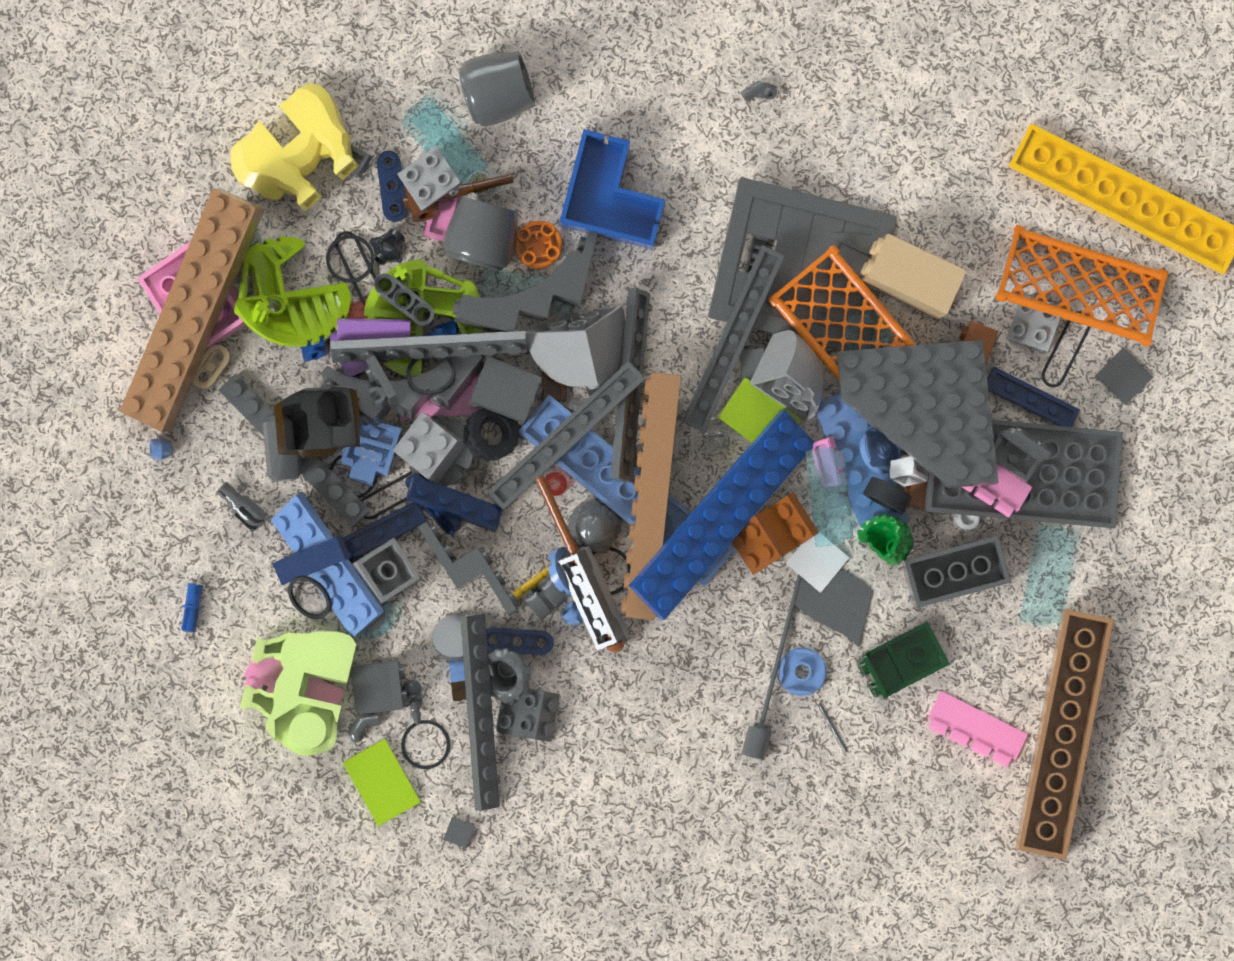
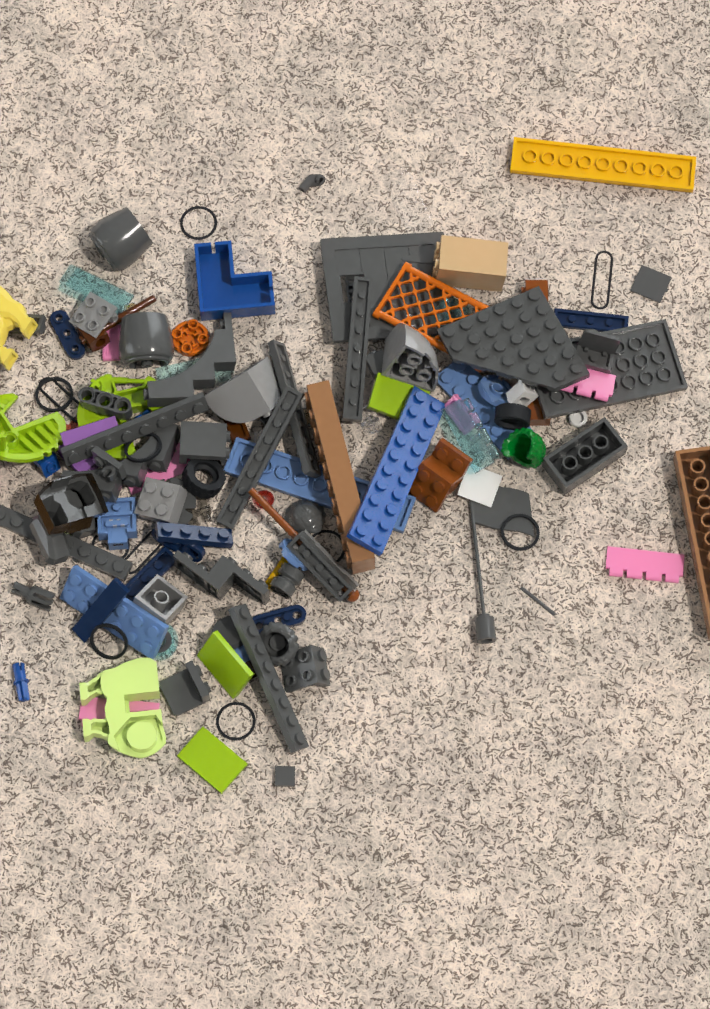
camera: 15 degrees left, 15 degrees down
dark grey arm [348,714,380,743] -> none
black rock [369,229,405,265] -> none
dark grey bar [402,680,422,725] -> none
medium blue plate [561,601,584,626] -> none
medium blue tile [778,648,826,696] -> none
dark green bracket [857,621,950,700] -> none
orange door [995,225,1168,347] -> none
light grey hinge [1006,295,1061,353] -> none
clear light blue windscreen [1019,526,1075,627] -> none
none -> black piece [180,206,217,240]
none -> lime tile [197,630,254,699]
none -> black piece [501,514,540,551]

